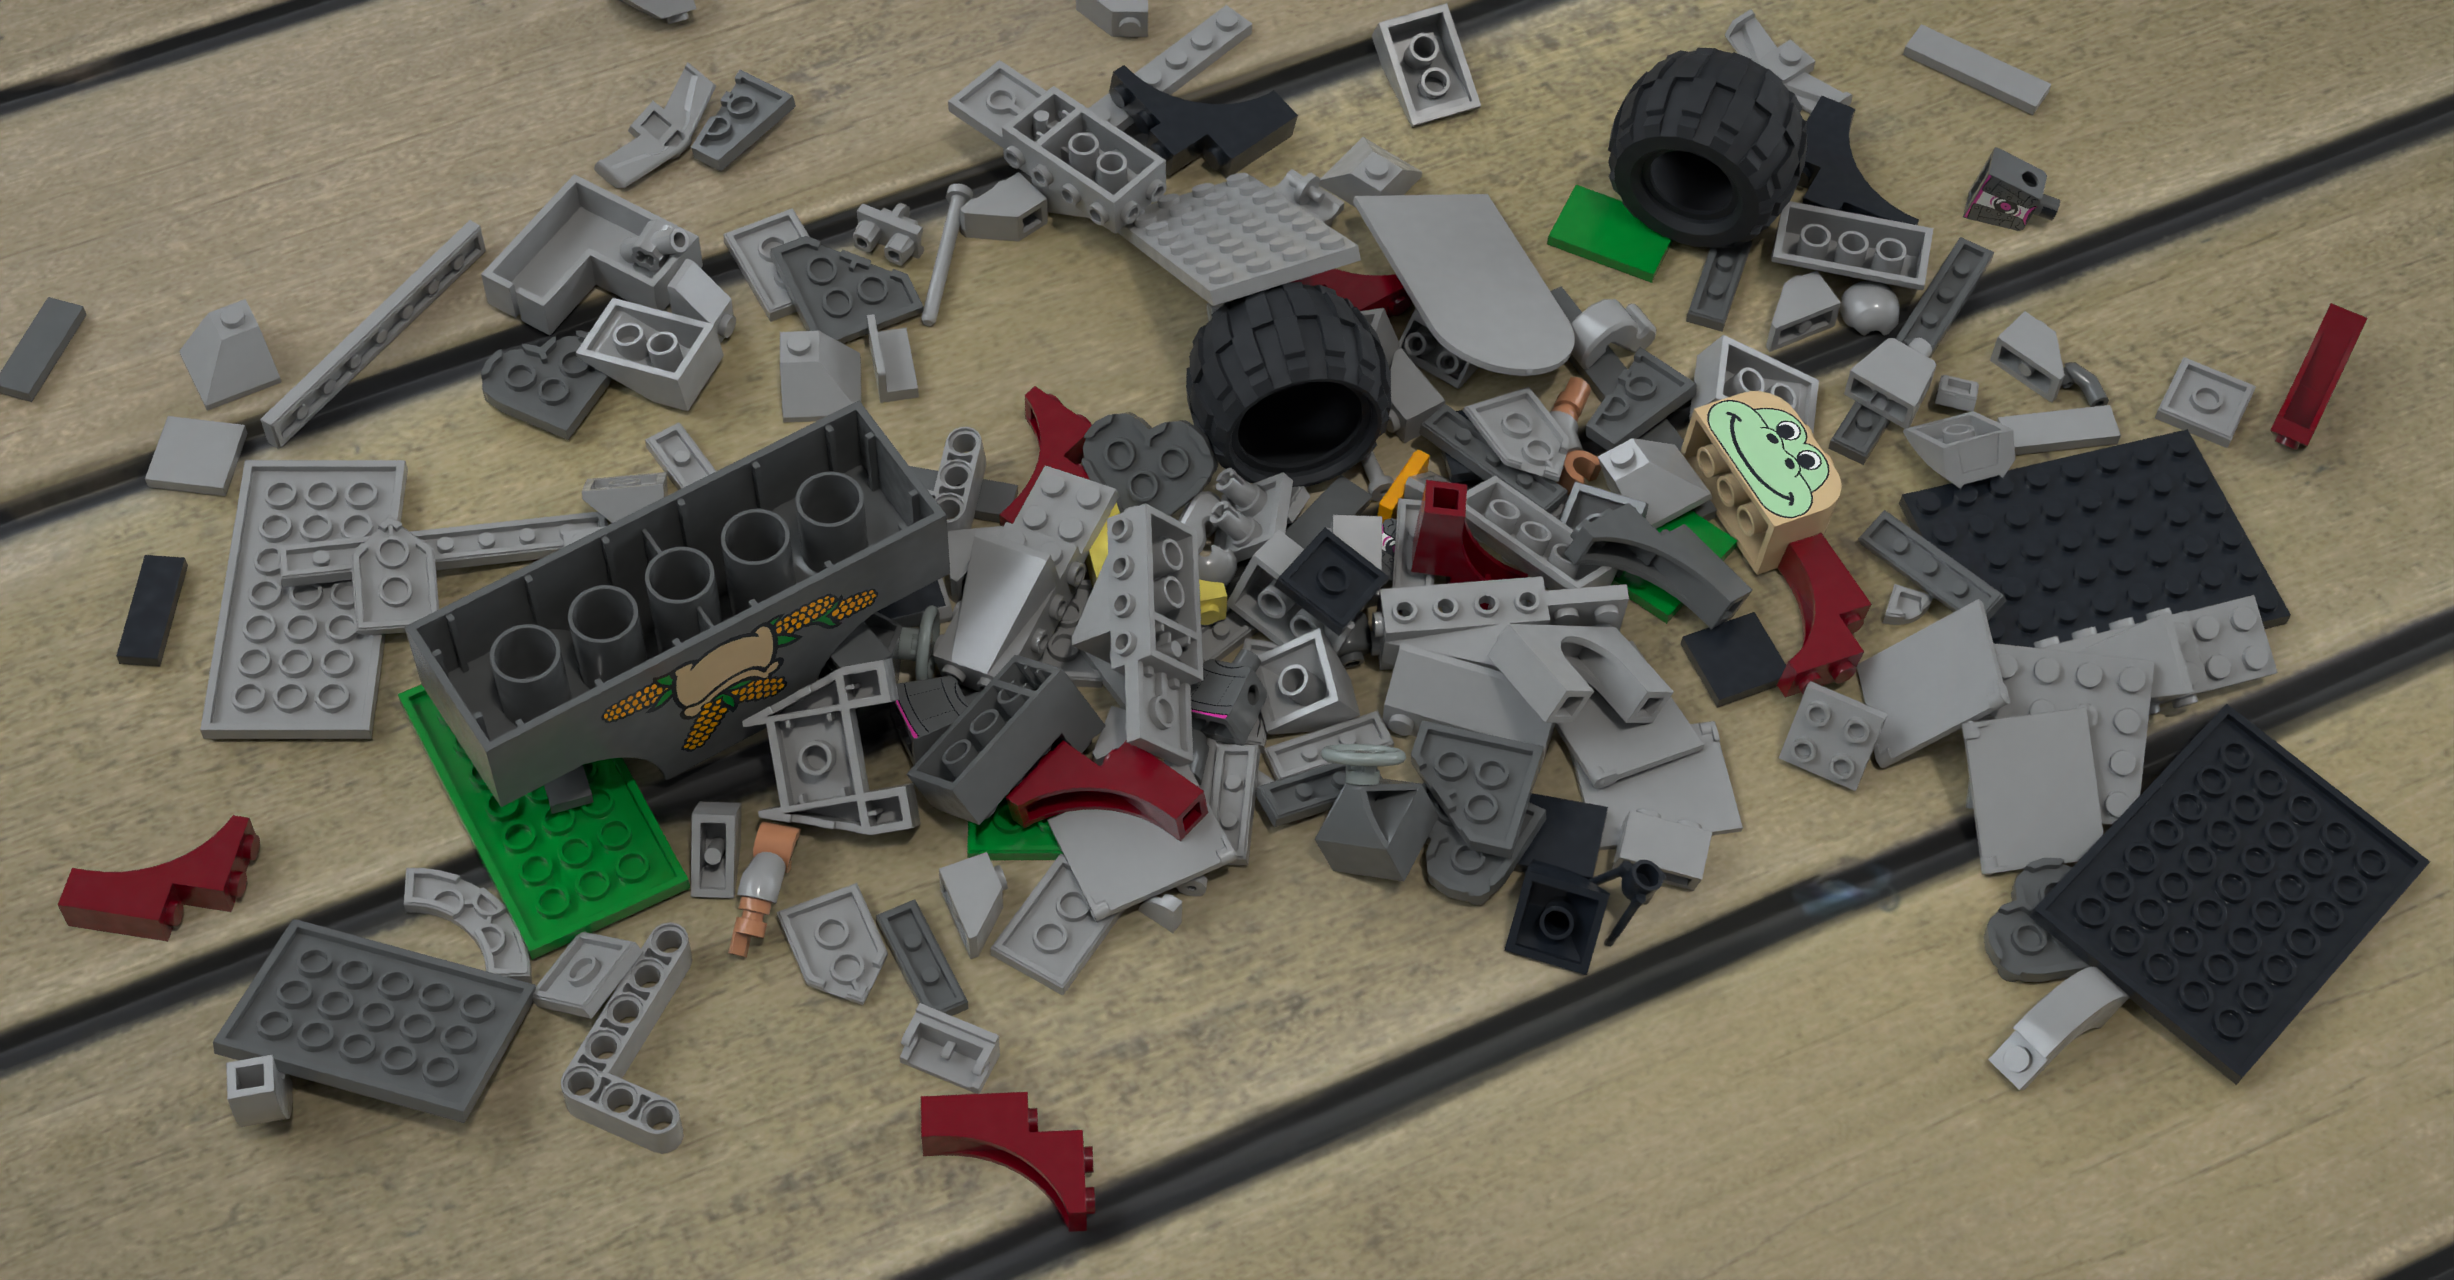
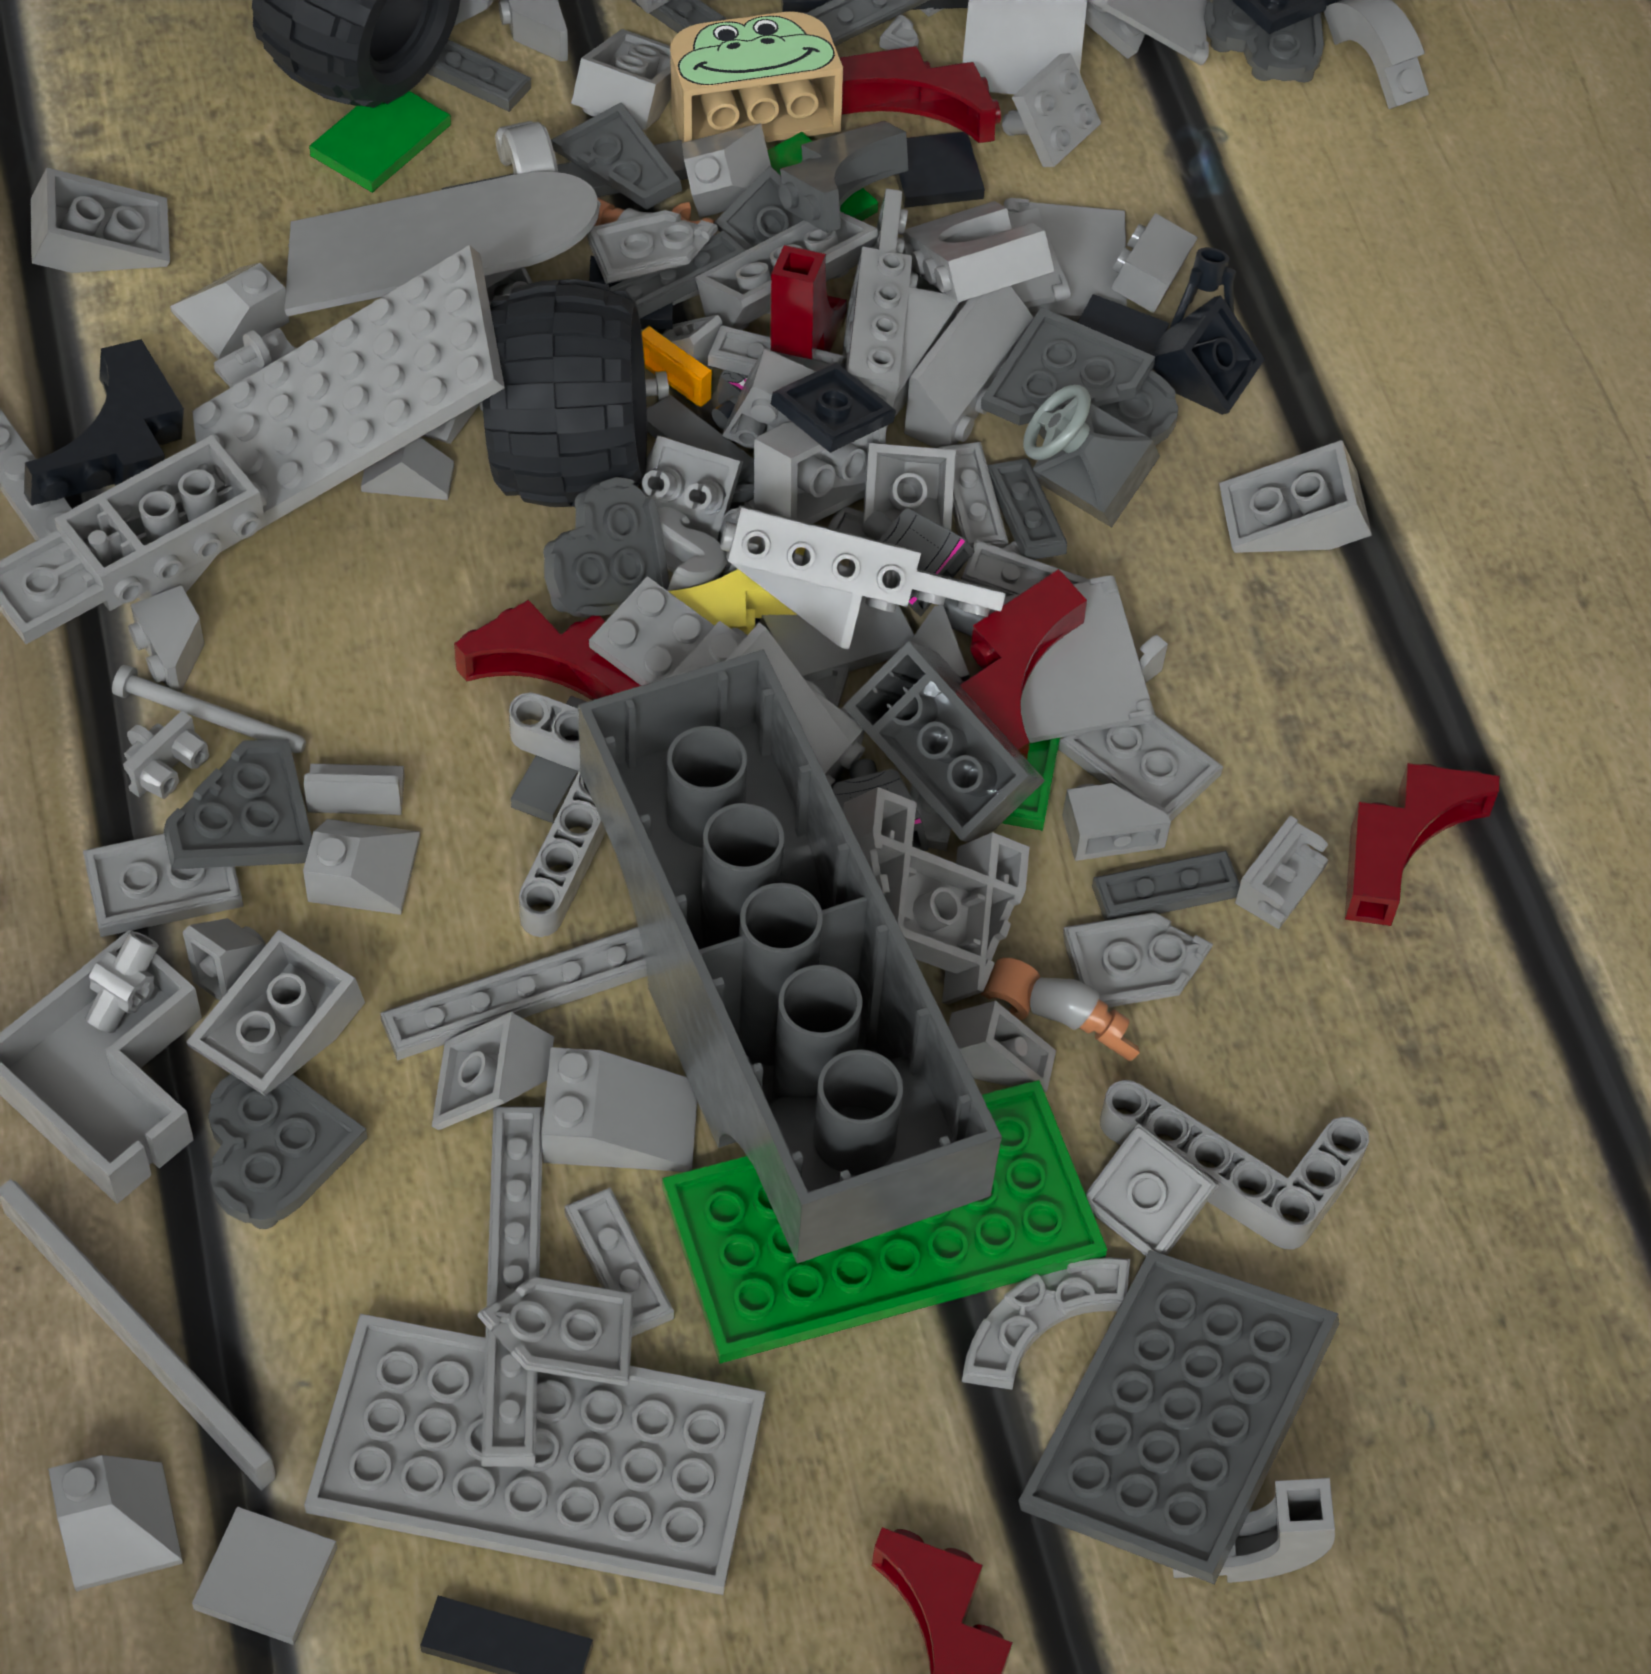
camera: 80 degrees left, 0 degrees up
none -> light grey slope [1219,440,1372,553]

